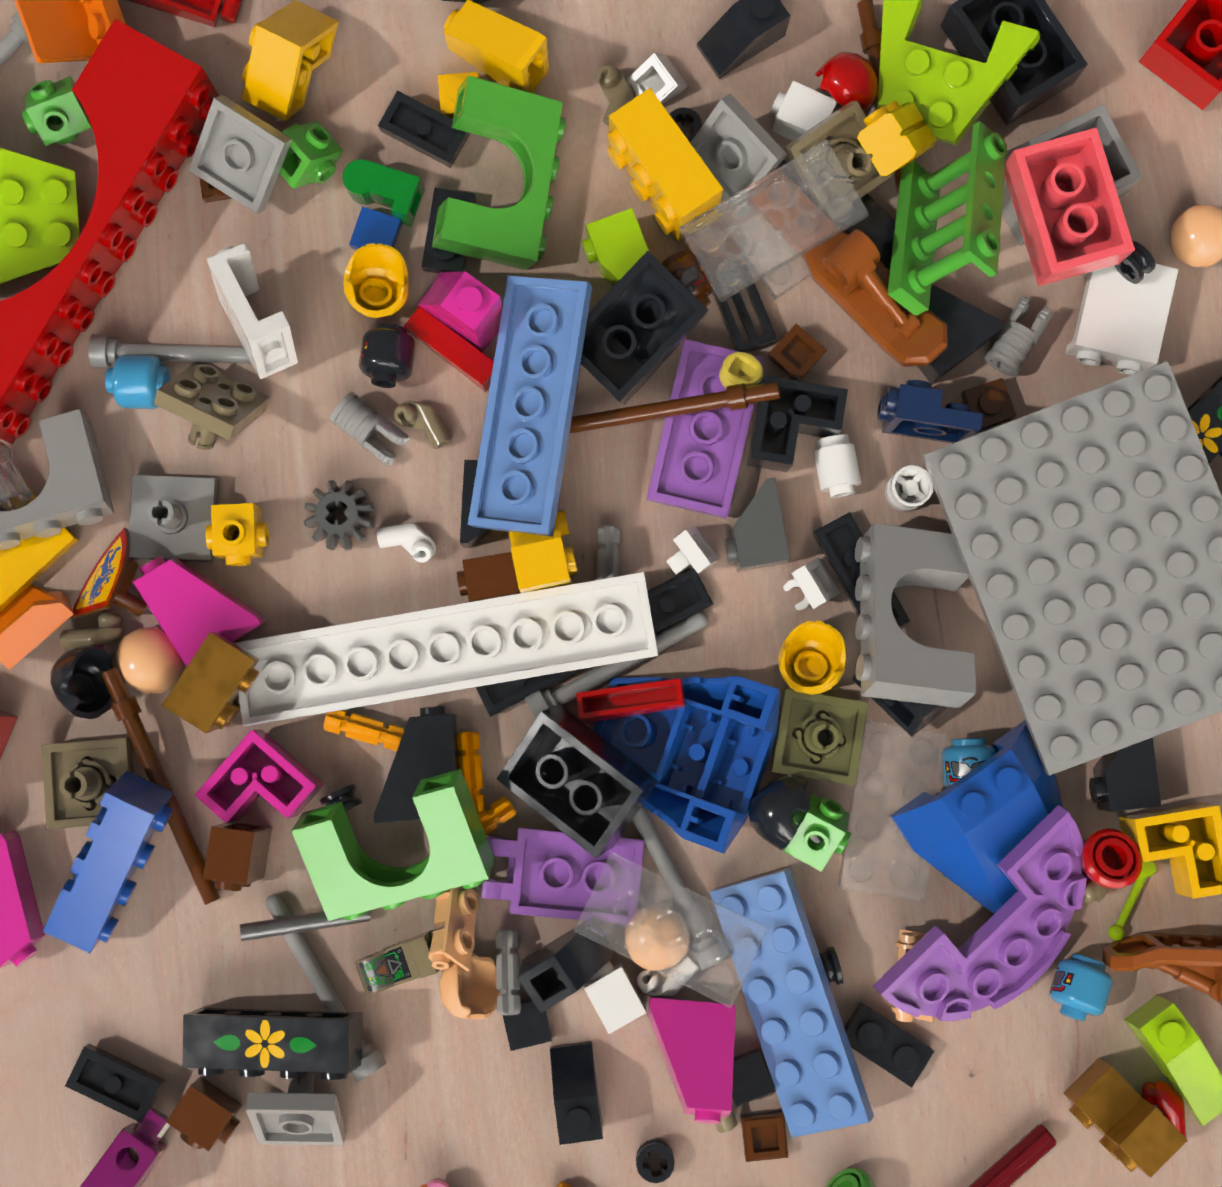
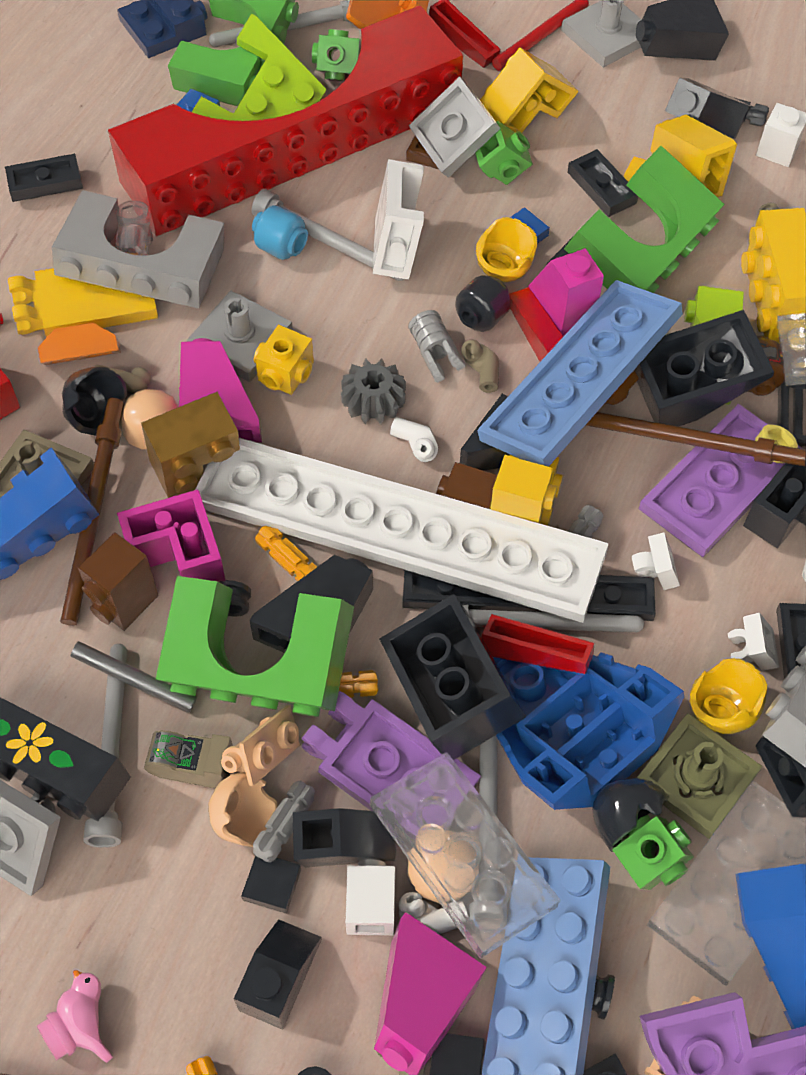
camera: 30 degrees right, 25 degrees down
shield [70,527,147,619] -> none
dark tan plate [154,362,270,450] -> none
green leg [342,159,425,227] -> none
light orange axle [456,731,485,813] -> none
dark grey slope [725,477,790,572] -> none

